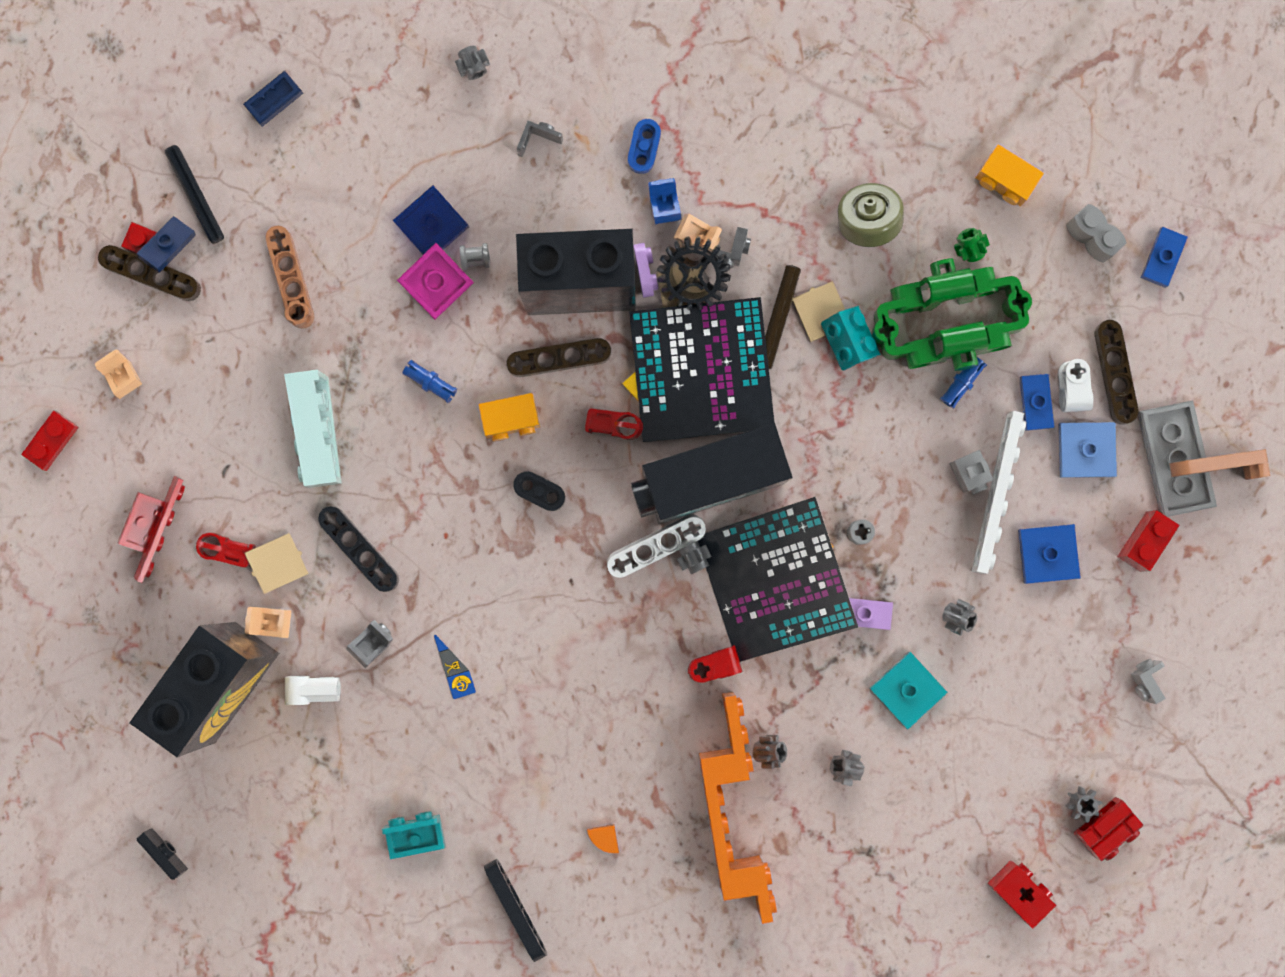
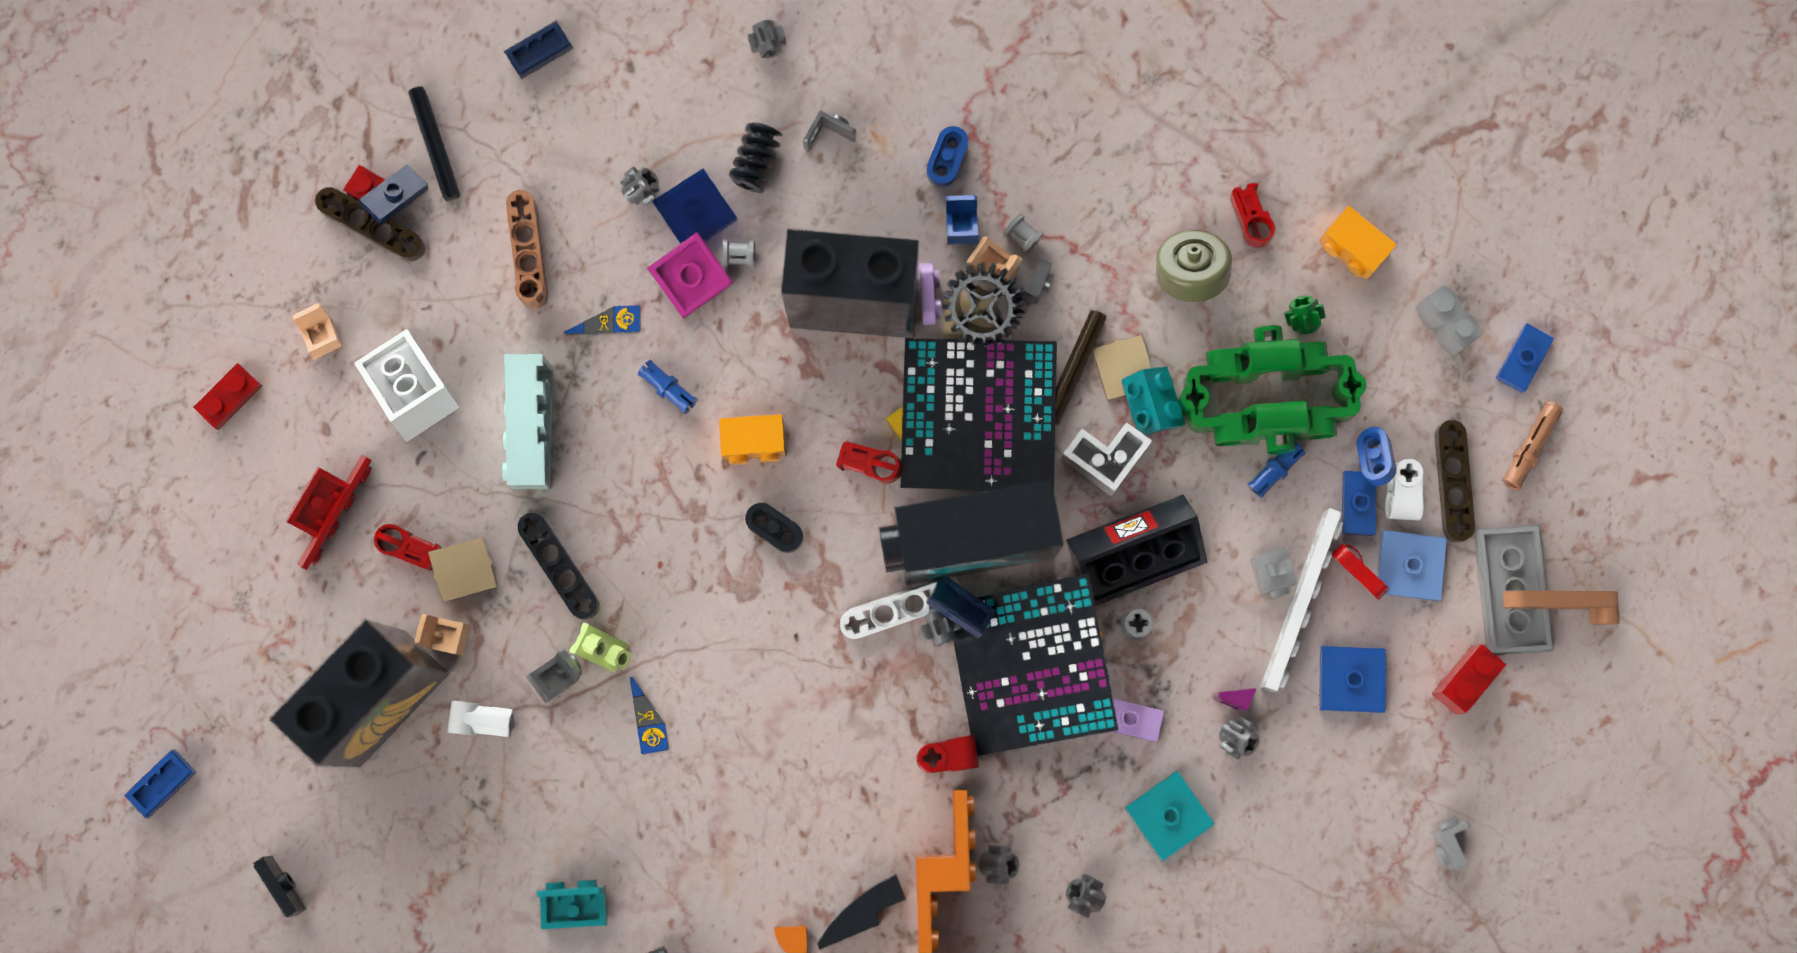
camera: 10 degrees right, 5 degrees down
dark brown beam [506,338,611,377] -> none
none -> blue plate [124,749,197,818]
none -> white slope [354,329,460,442]
none -> sticker [564,305,640,334]
none -> yellowish green hips [569,622,632,673]
none -> flat silver gear [620,166,660,205]
none -> black piece [729,122,783,193]
none -> black slope [817,874,906,949]
none -> dark blue plate [926,575,996,639]
none -> light grey bush [1003,213,1044,255]
none -> white brick [1060,422,1152,496]
none -> black slope [1066,495,1208,606]
none -> magenta slope [1213,688,1256,712]
none -> red piece [1230,183,1275,248]
none -> red piece [1332,543,1390,600]
none -> blue plate [1357,427,1396,486]
none -> nougat pin [1501,401,1564,491]

